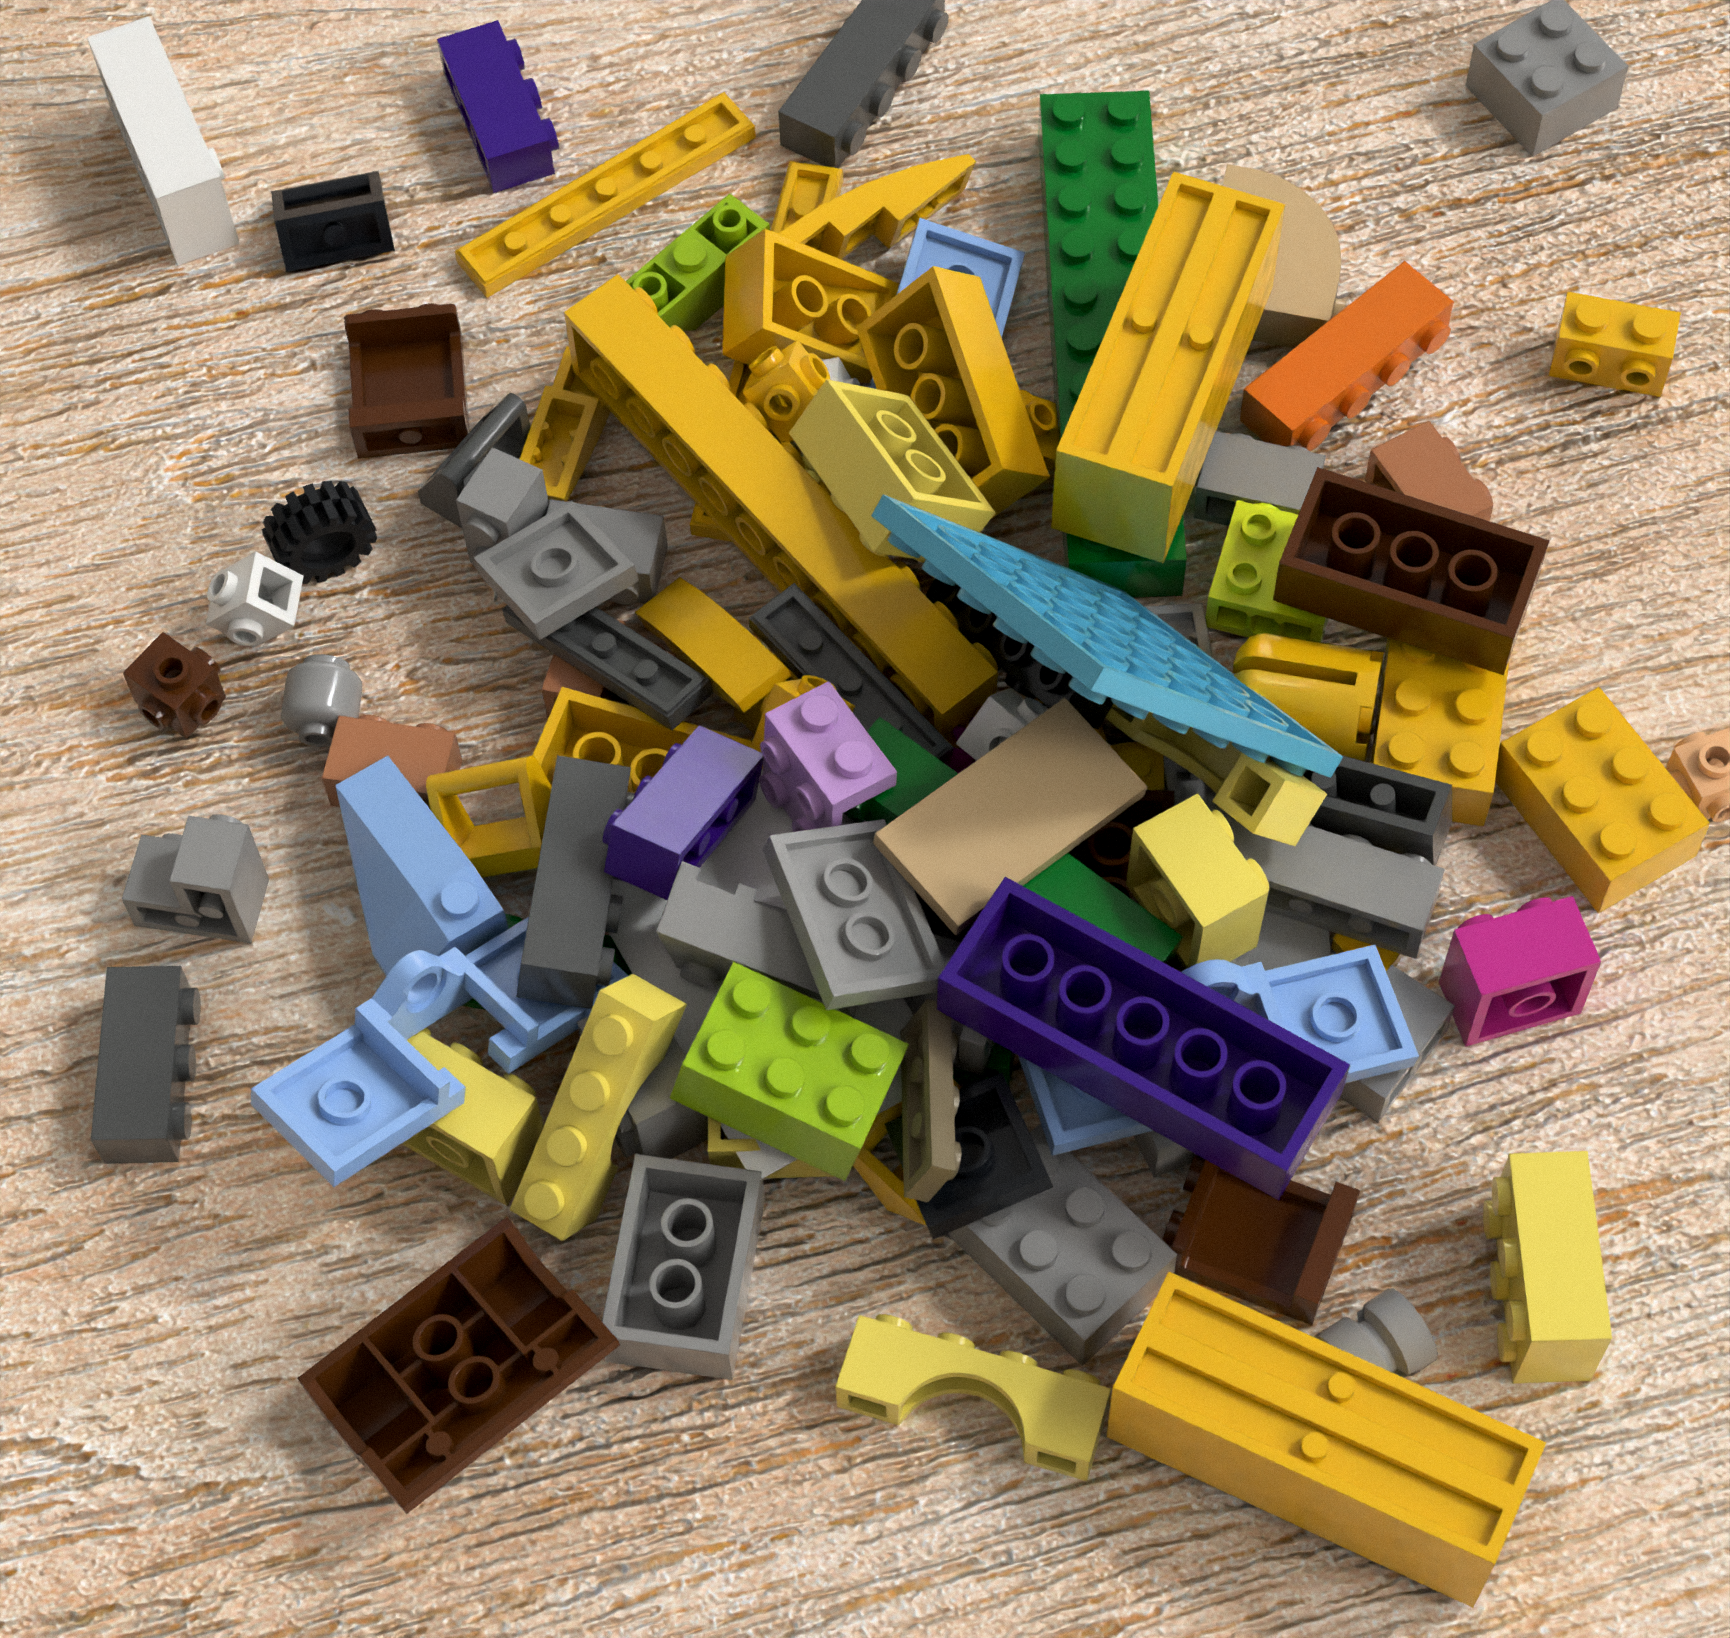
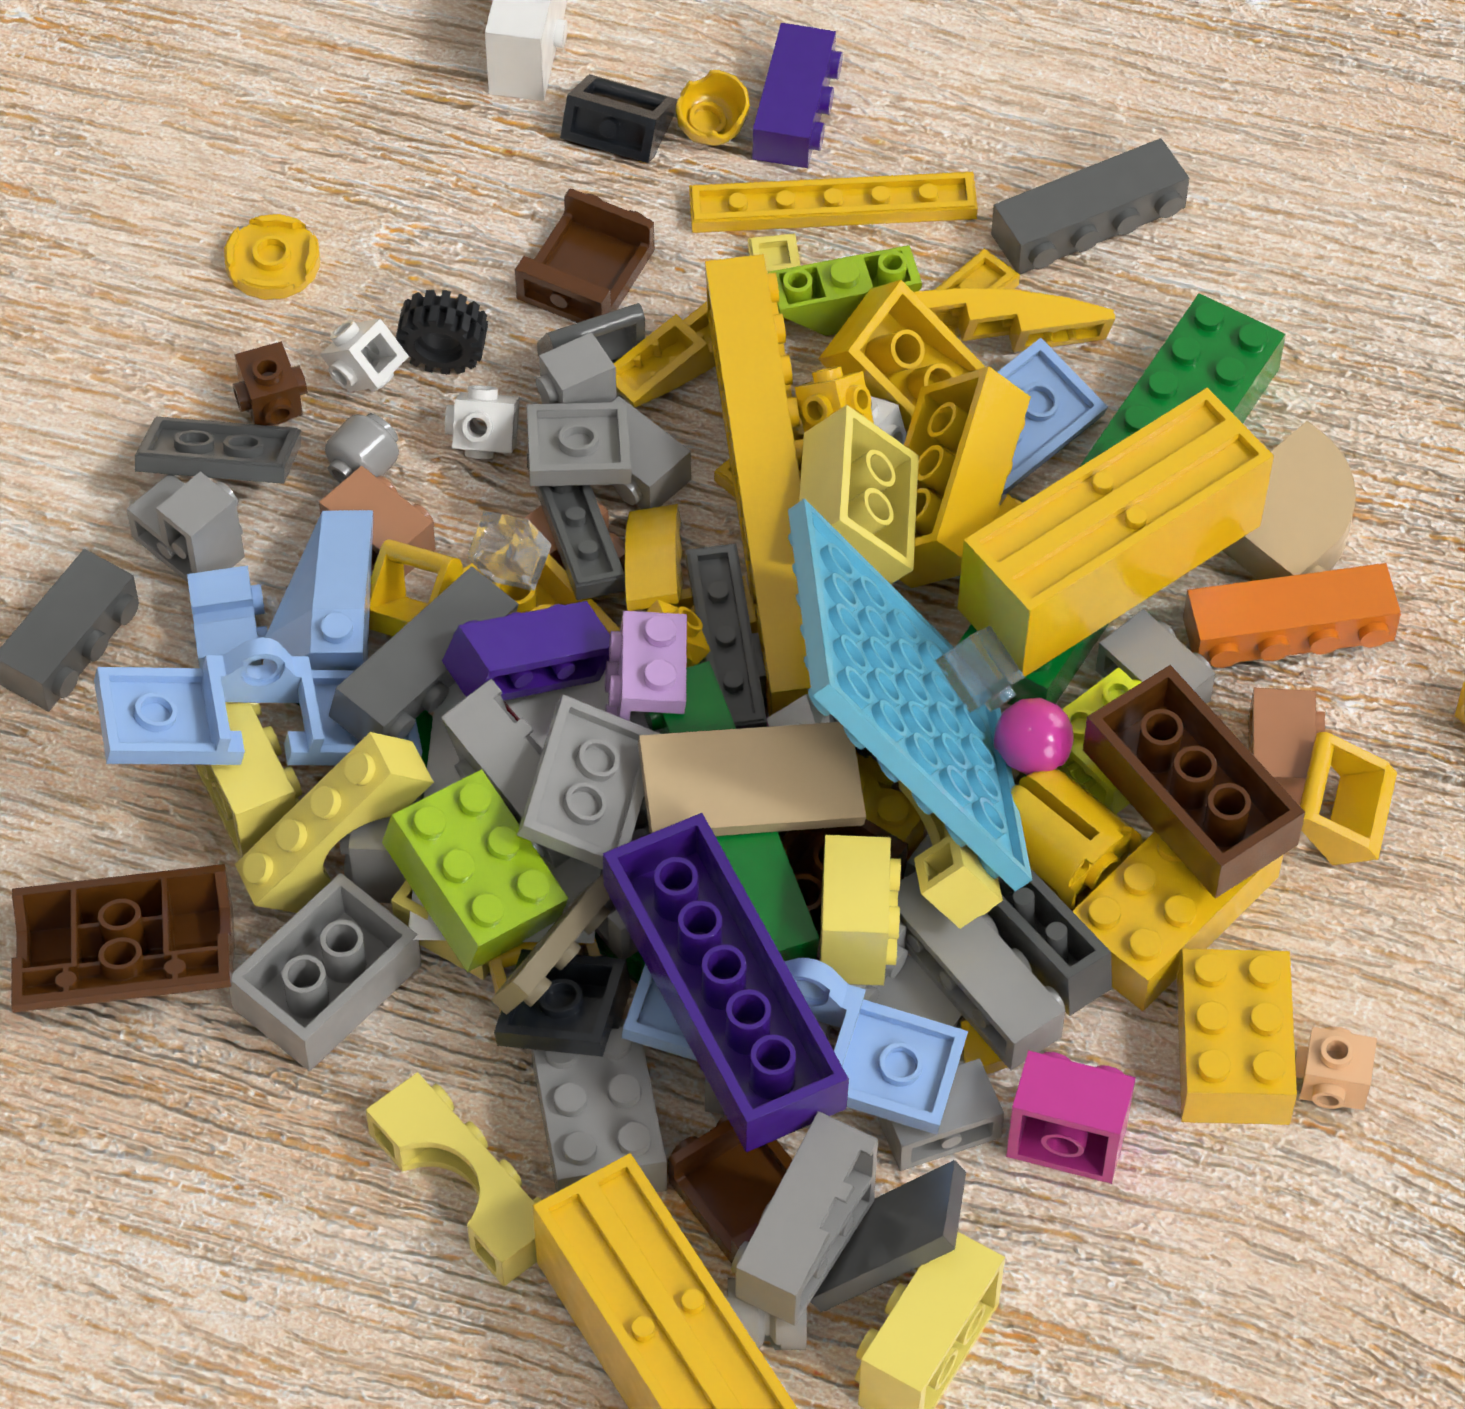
camera: 30 degrees right, 5 degrees down
none -> dark grey tile [135,416,301,484]
none -> light blue brick [187,565,268,668]
none -> yellow tile [224,214,320,300]
none -> white brick [445,385,520,459]
none -> clear brick [466,511,552,591]
none -> yellow hair [675,70,750,146]
none -> light grey wedge [731,1111,878,1326]
none -> light yellow tile [747,233,801,273]
none -> dark grey tile [810,1160,966,1312]
none -> clear brick [935,626,1025,713]
none -> dark pink hair [994,698,1074,775]
none -> yellow tile [1300,732,1397,865]

